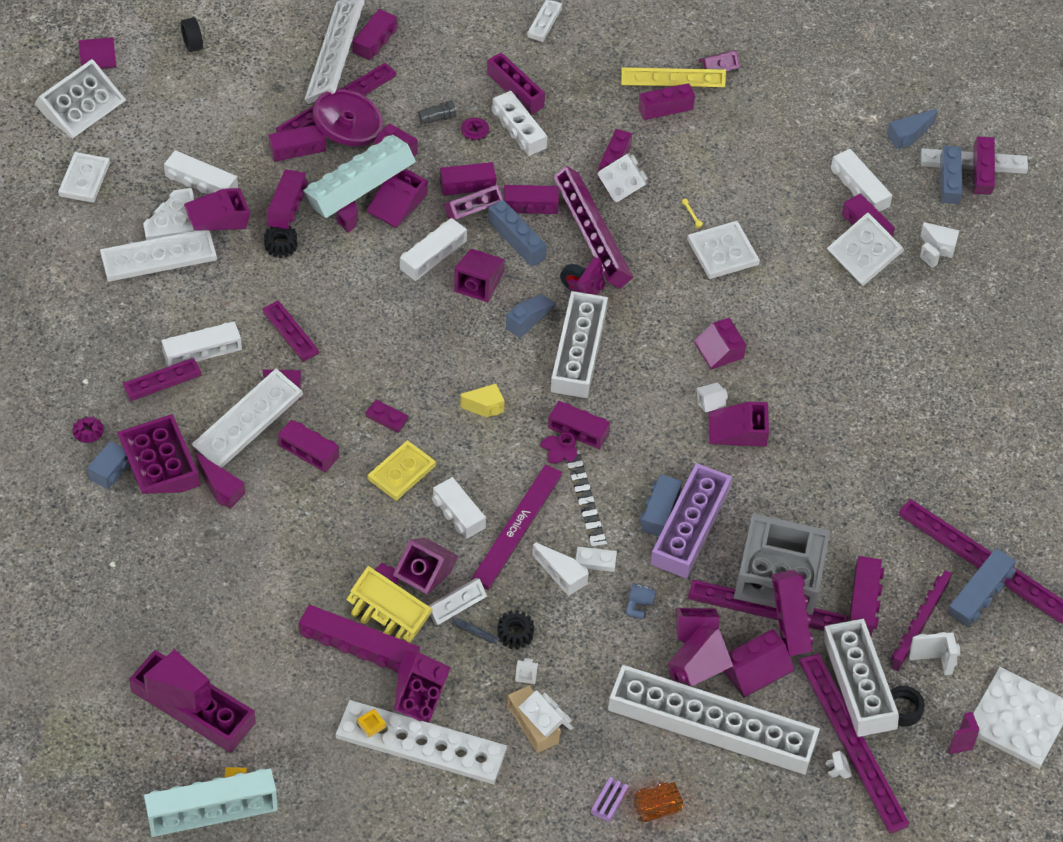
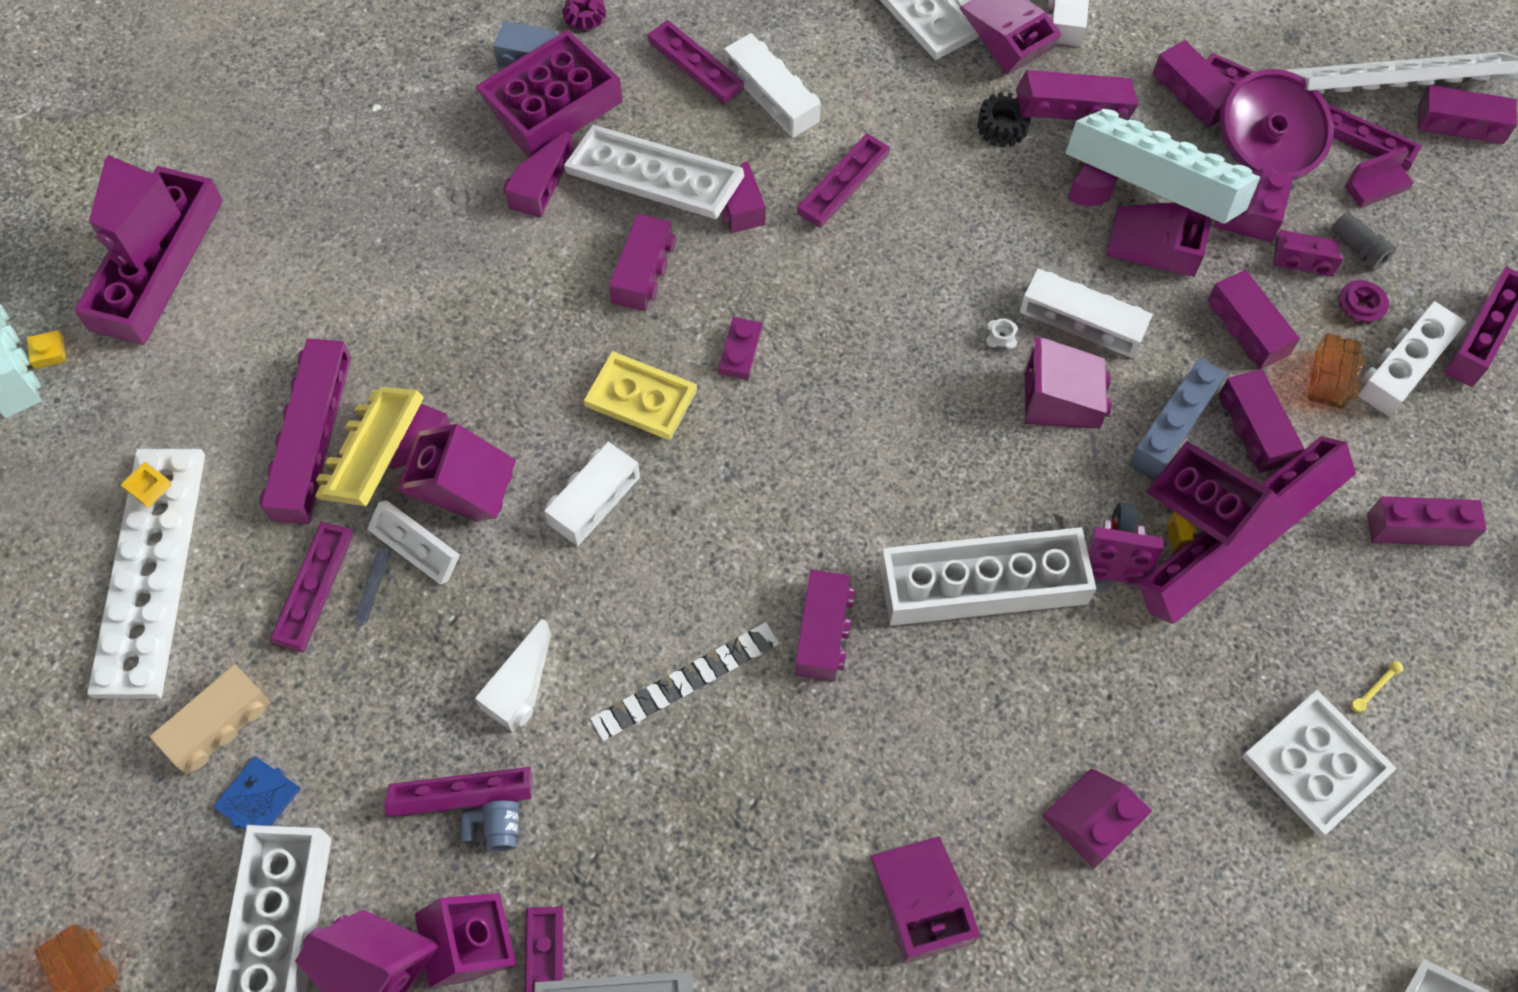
camera: 75 degrees right, 10 degrees up
magenta slope [394,650,451,723] -> none
magenta brick [443,185,503,220] -> none
light yellow slope [460,384,505,417] -> none
magenta tile [471,464,562,590] -> none
black tyre [497,610,534,650] -> none
sand blue slope [506,294,556,338] -> none
white tile [515,658,538,684] -> none
white bracket [519,690,574,738] -> none
magenta plate [540,432,577,464] -> none
white plate [576,547,617,572] -> none
lavender tile [591,777,629,822] -> none
white bracket [598,153,648,202] -> none
sand blue brick [639,474,682,536] -> none
lavender brick [650,463,732,579] -> none
white brick [697,382,728,412] -> none
none -> blue piece [213,756,301,830]
none -> magenta tile [269,521,354,653]
none -> magenta plate [384,767,533,817]
none -> white plate [986,319,1018,349]
none -> magenta slope [1146,441,1294,550]
none -> yellow plate [1166,511,1196,554]
none -> magenta bracket [1273,229,1343,277]
none -> clear orange brick [1307,333,1365,409]
none -> magenta panel [1345,147,1414,208]

